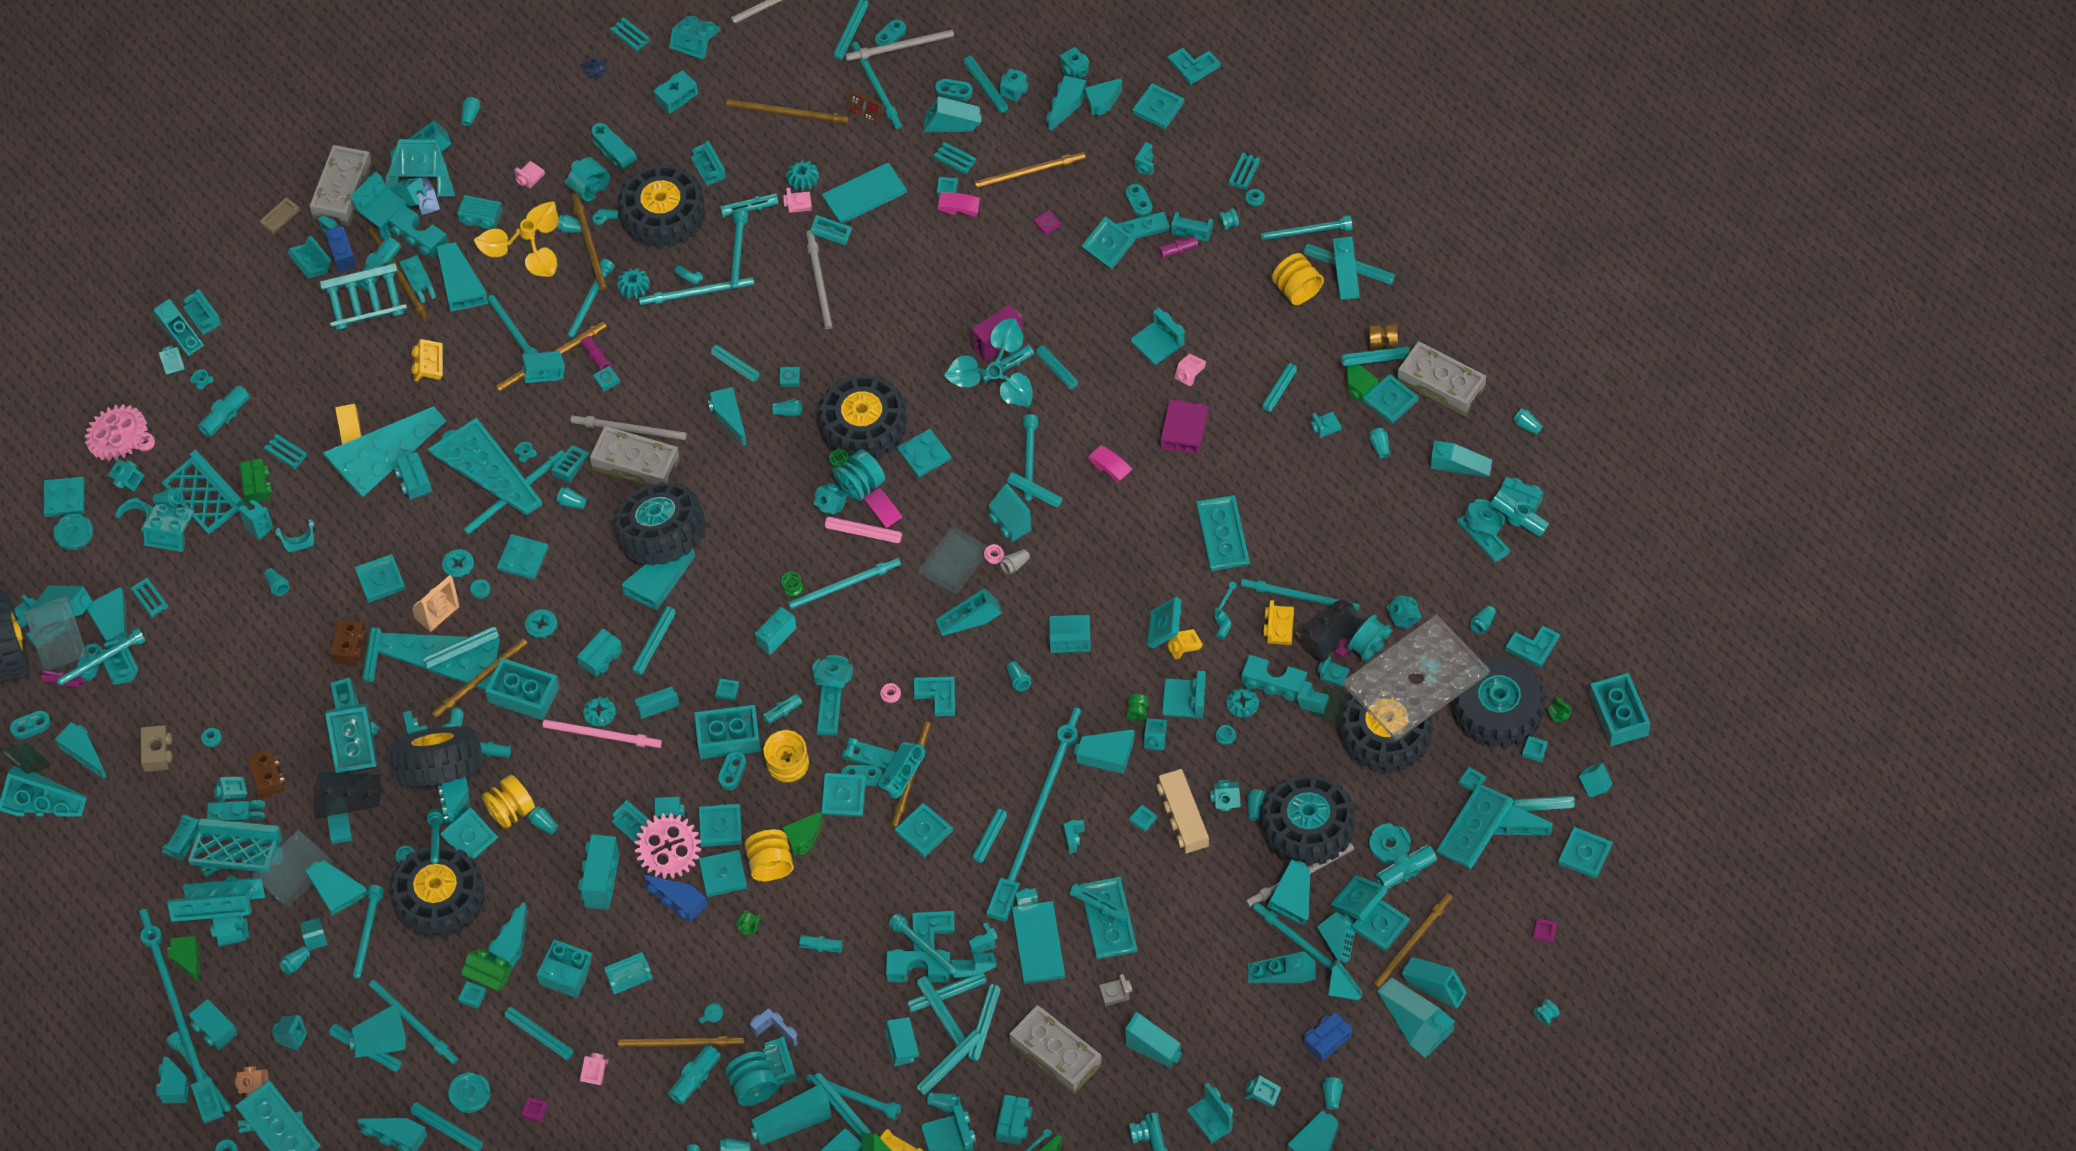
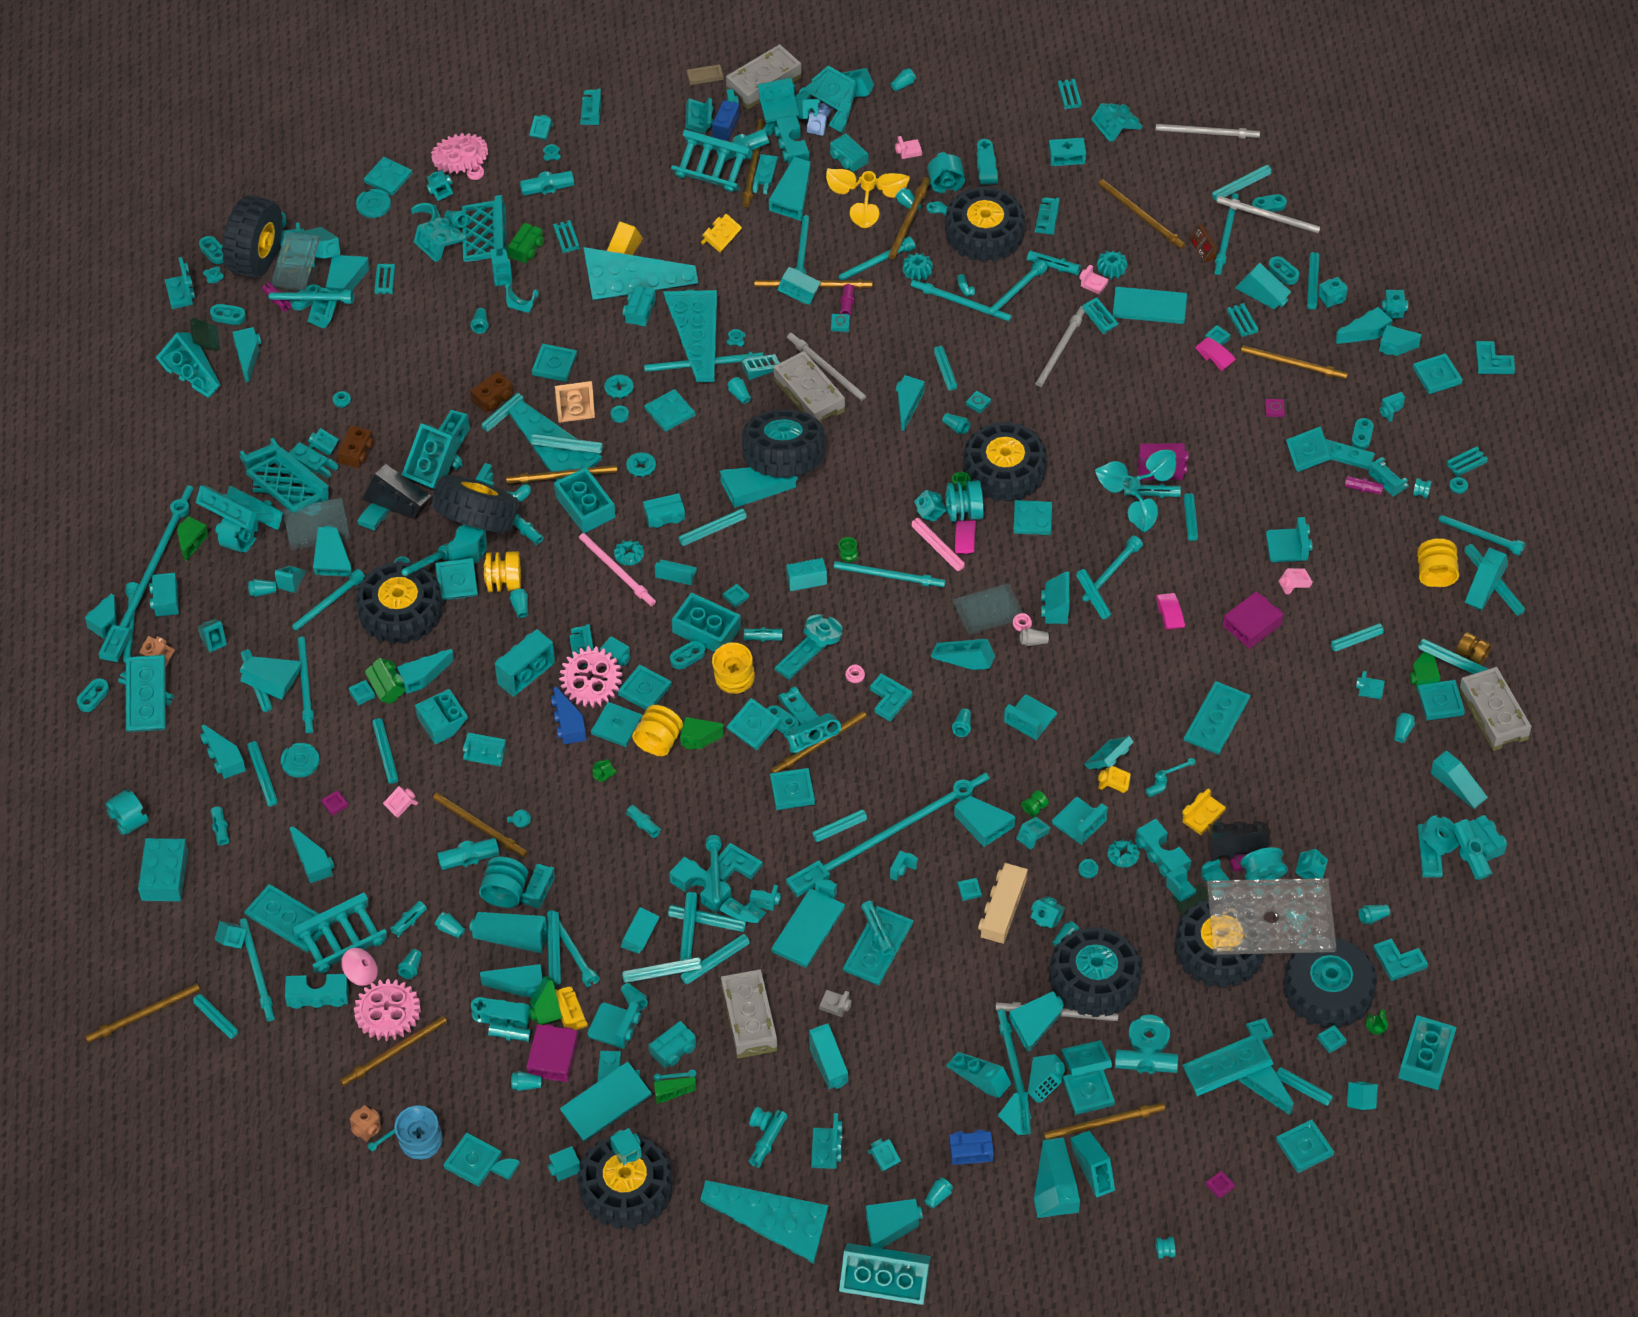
camera: 35 degrees right, 5 degrees down
dark tan brick [141,725,172,772] -> none
teal slope [151,299,204,356] -> none
dark blue plant [583,58,607,79] -> none
medium blue bracket [750,1008,797,1047] -> none
teal bar [1241,578,1360,612] -> none
teal cone [1513,408,1543,435] -> none

